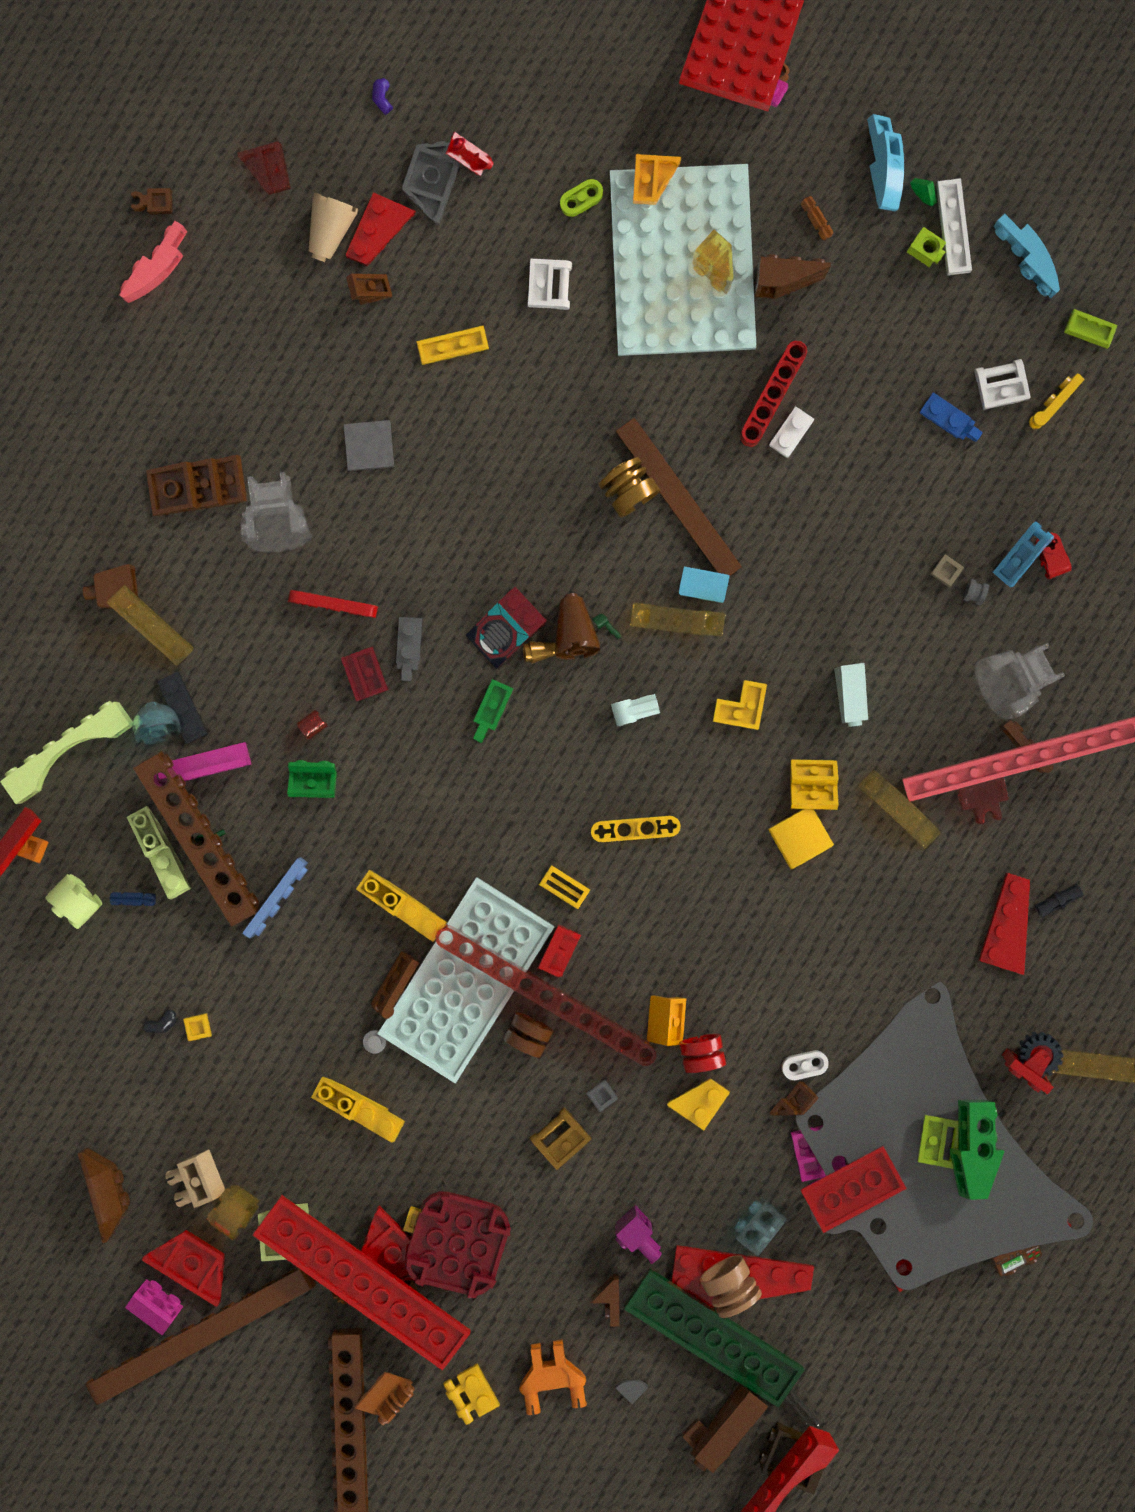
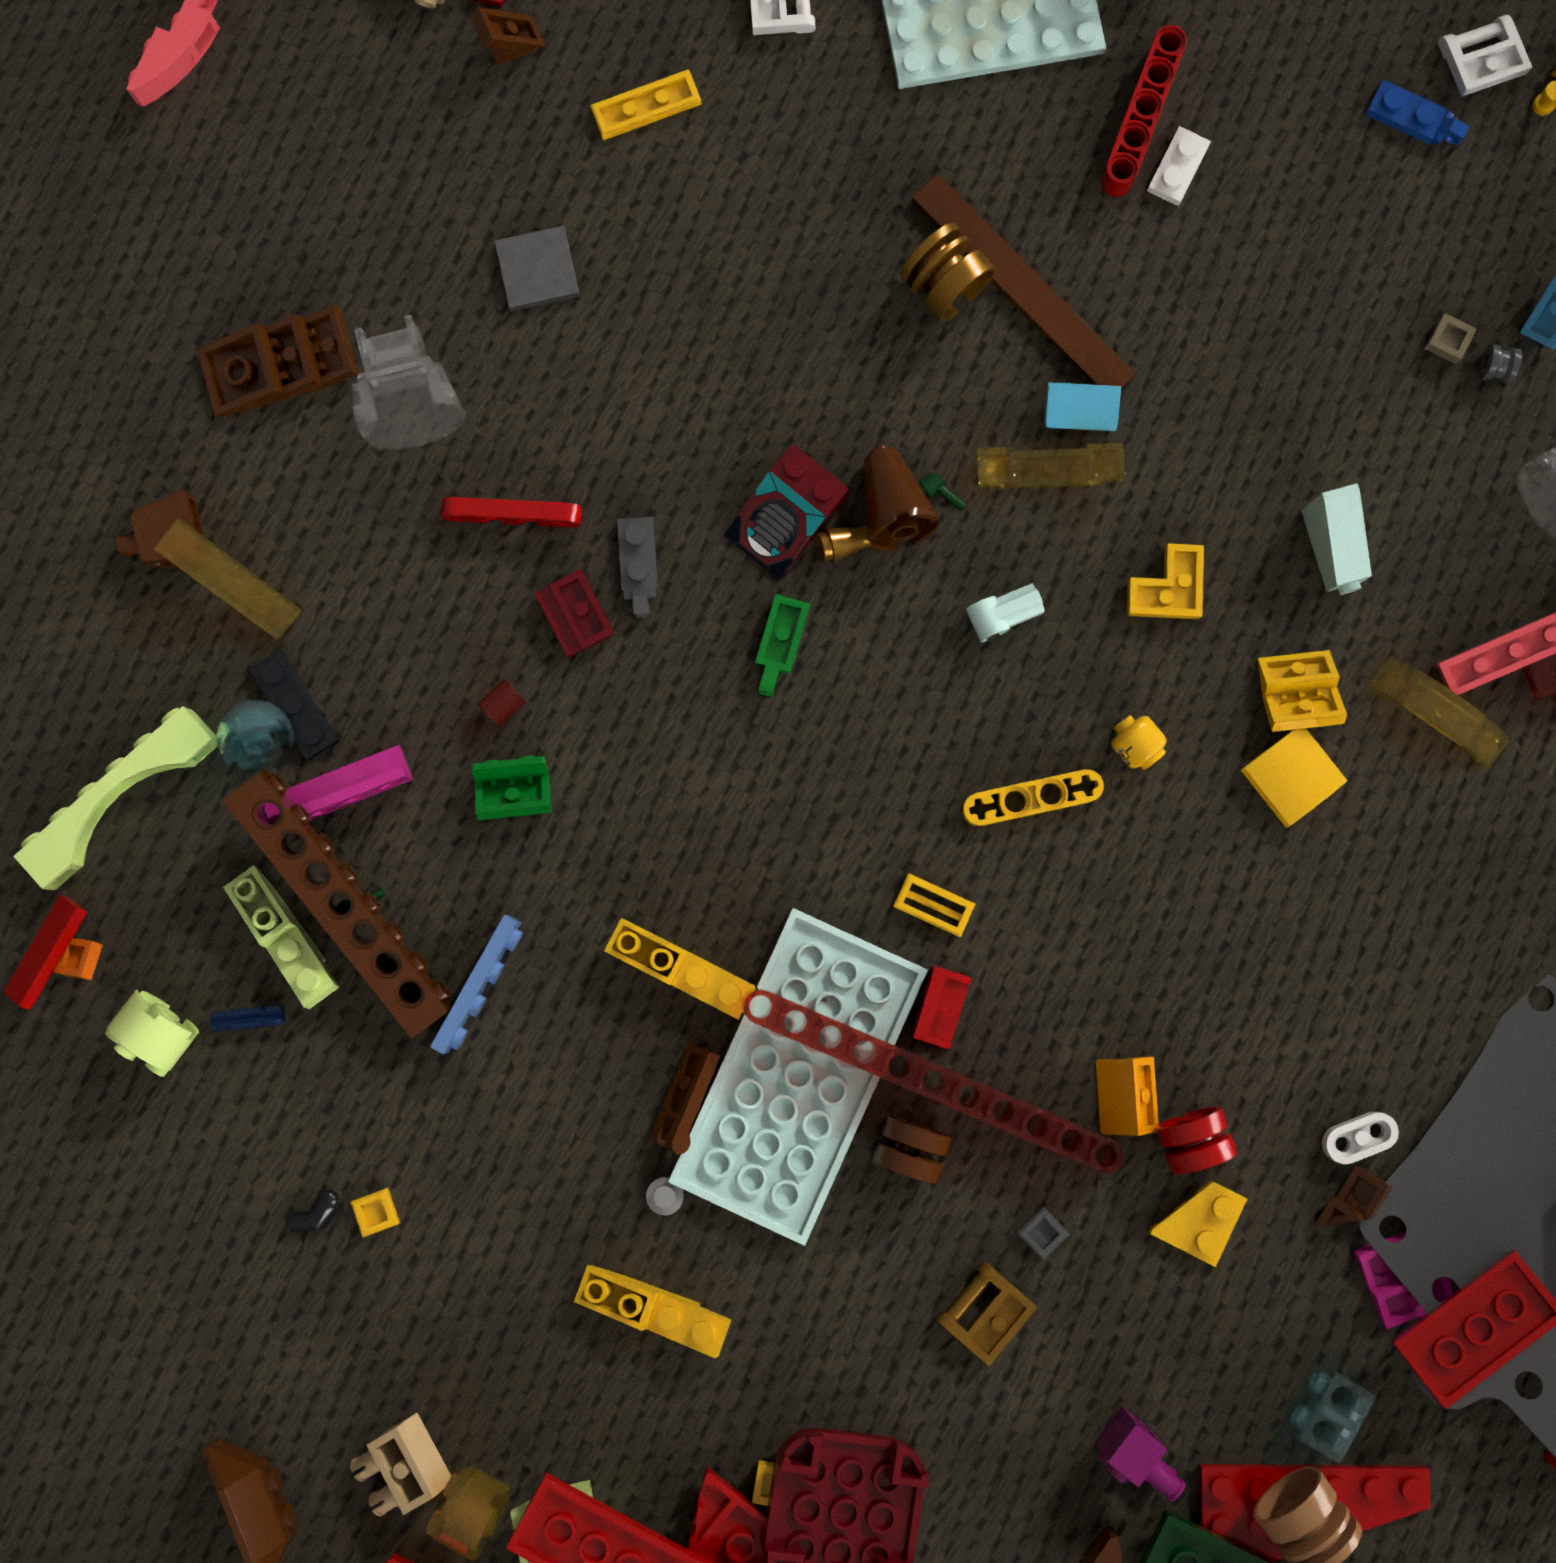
camera: 15 degrees left, 5 degrees down
none -> yellow head [1111,715,1167,770]

